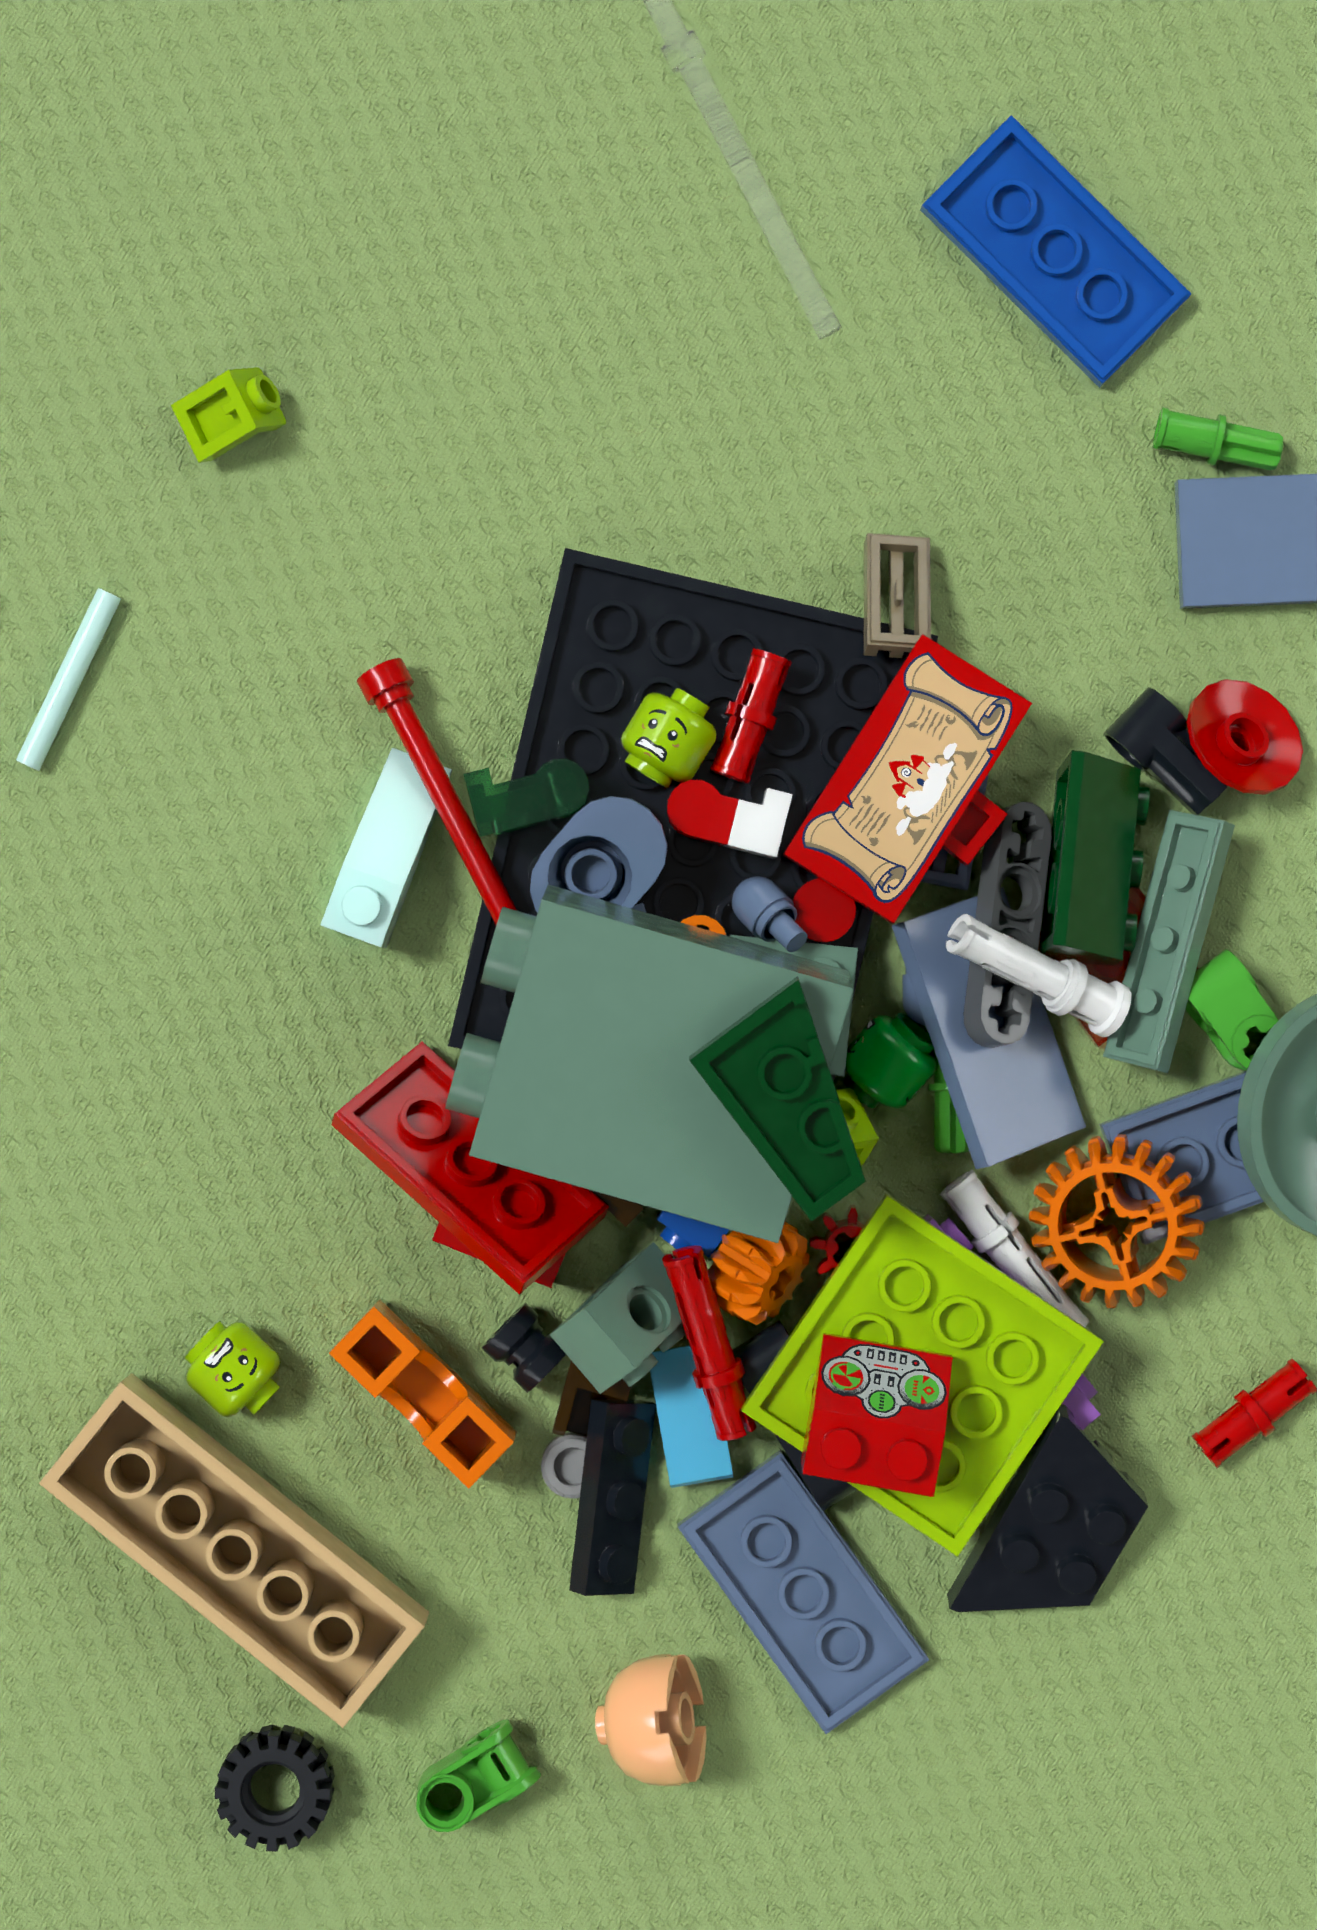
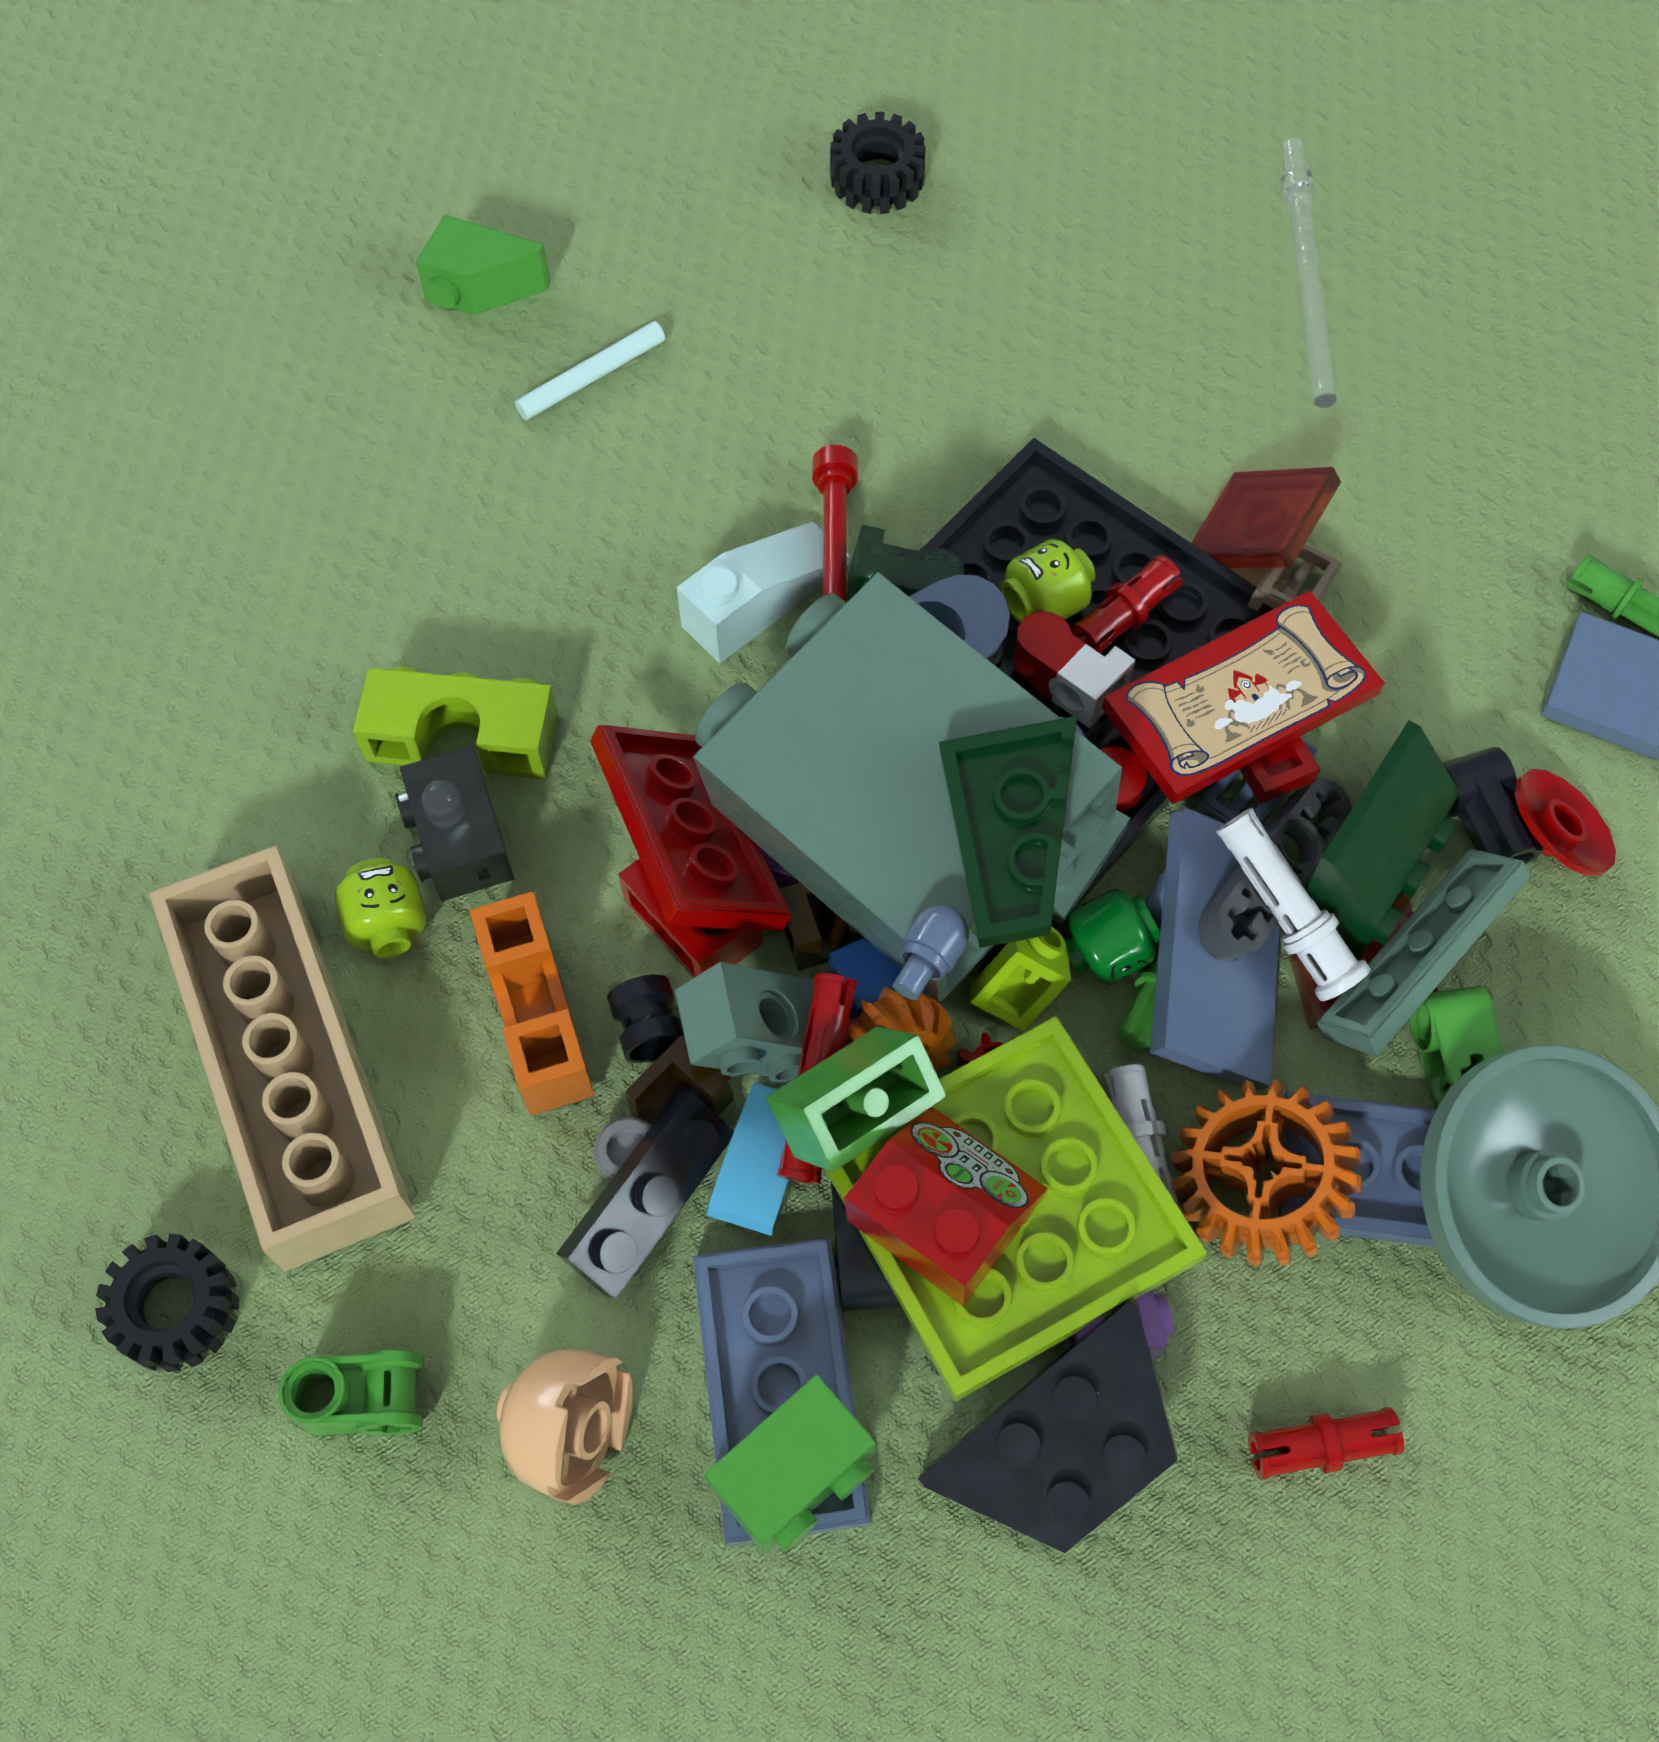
camera: 30 degrees right, 25 degrees down
lime bracket [171,367,286,463] -> none
blue tile [920,115,1191,388] -> none
none -> lime arch [353,666,558,779]
none -> pearl dark grey piece [395,745,515,901]
none -> bright green brick [703,1374,876,1555]
none -> bright green brick [765,1026,947,1172]
none -> black tyre [830,112,926,214]
none -> sand blue cylinder [892,905,969,1000]
none -> clear red tile [1191,467,1341,568]

